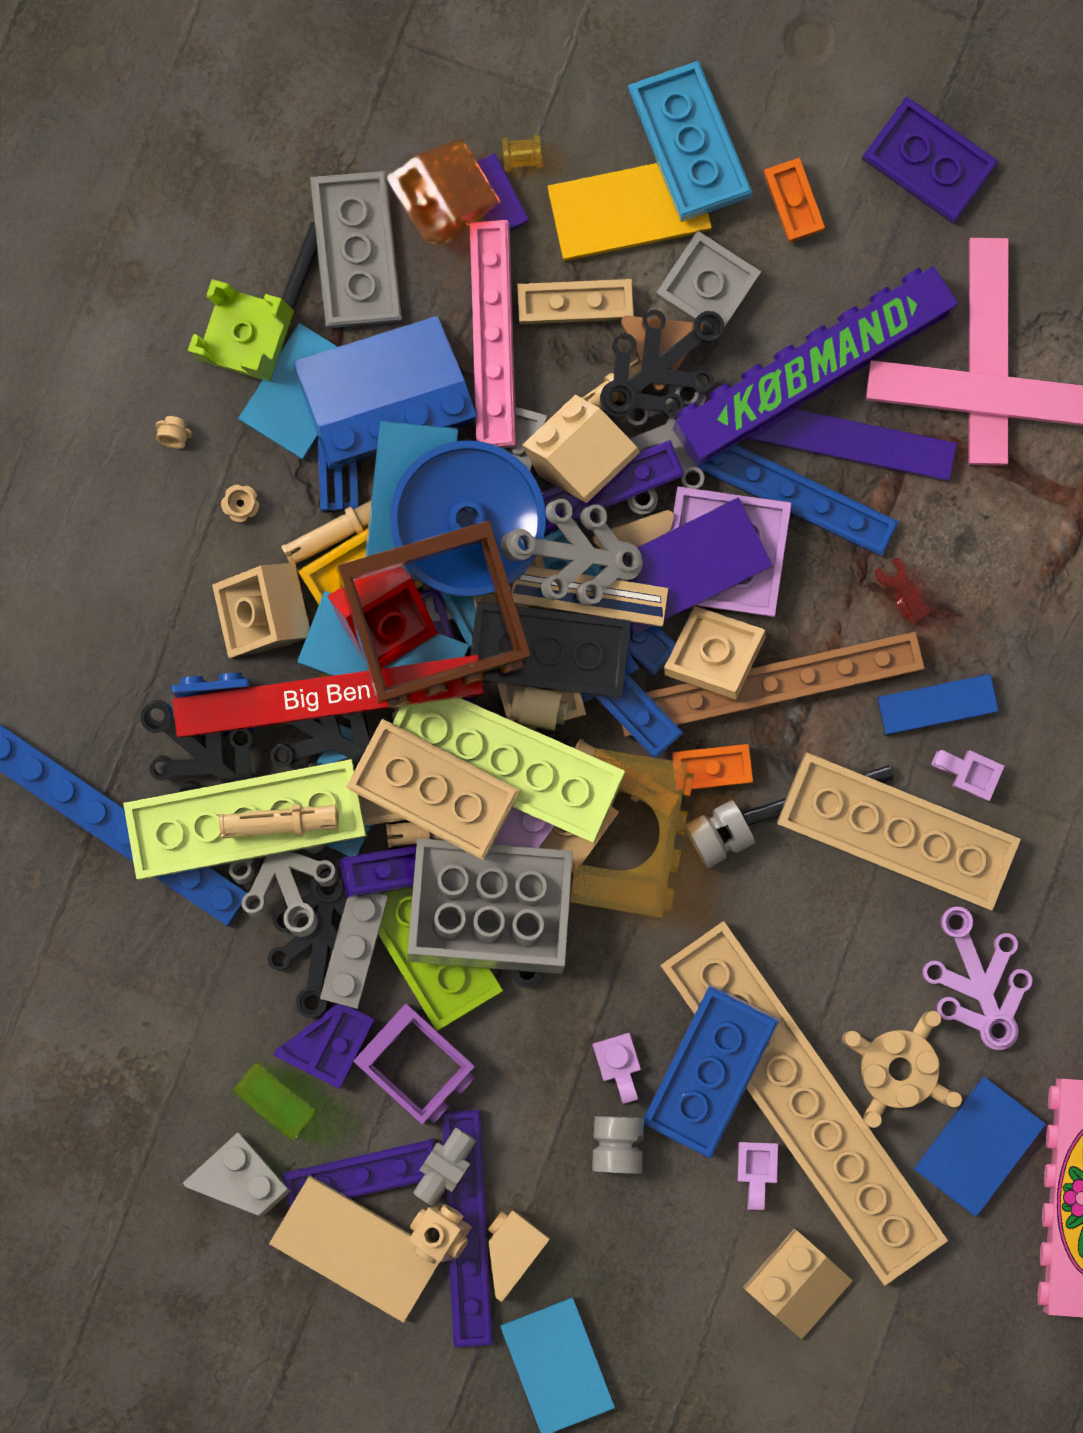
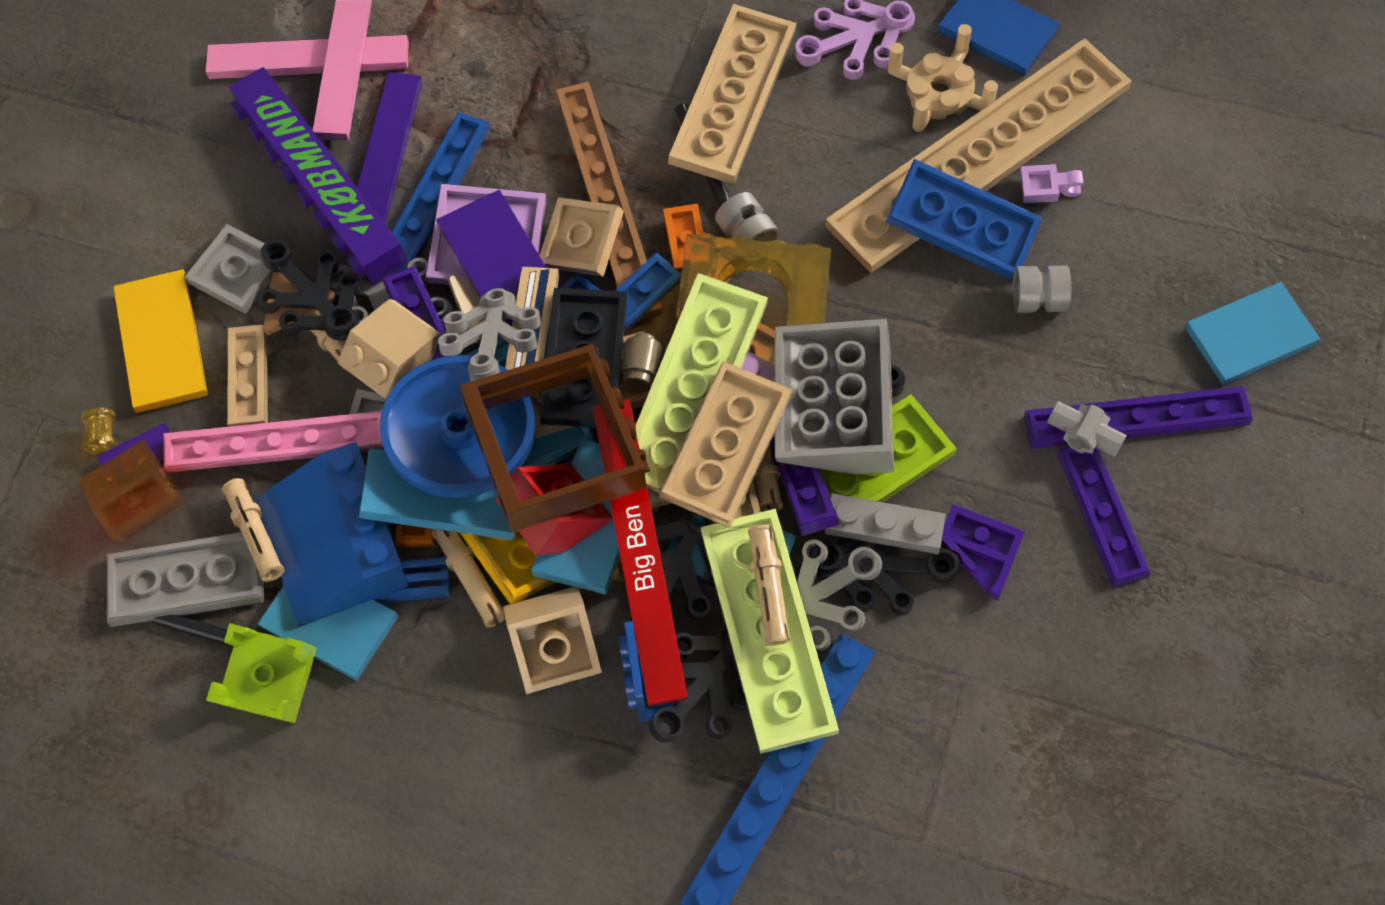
camera: 90 degrees left, 20 degrees down
tan plate [155,416,192,449] -> none
light grey wing [183,1133,290,1217] -> none
tan plate [221,485,259,522] -> none
clear neon green brick [232,1063,317,1141] -> none
tan tile [269,1175,439,1323] -> none
medium lavender window [353,1004,476,1124] -> none
tan brick [408,1204,472,1264] -> none
tan slope [488,1209,550,1302] -> none
lavender plate [592,1033,641,1104] -> none
dark azure tile [628,60,752,222] -> none
tan slope [743,1229,853,1339] -> none
orange plate [763,157,825,244] -> none
dark purple tile [862,96,999,225] -> none
clear red plate [874,558,931,625] -> none
blue tile [877,674,998,735] -> none
lavender plate [931,750,1004,802] -> none
none -> tan pin [222,478,285,582]

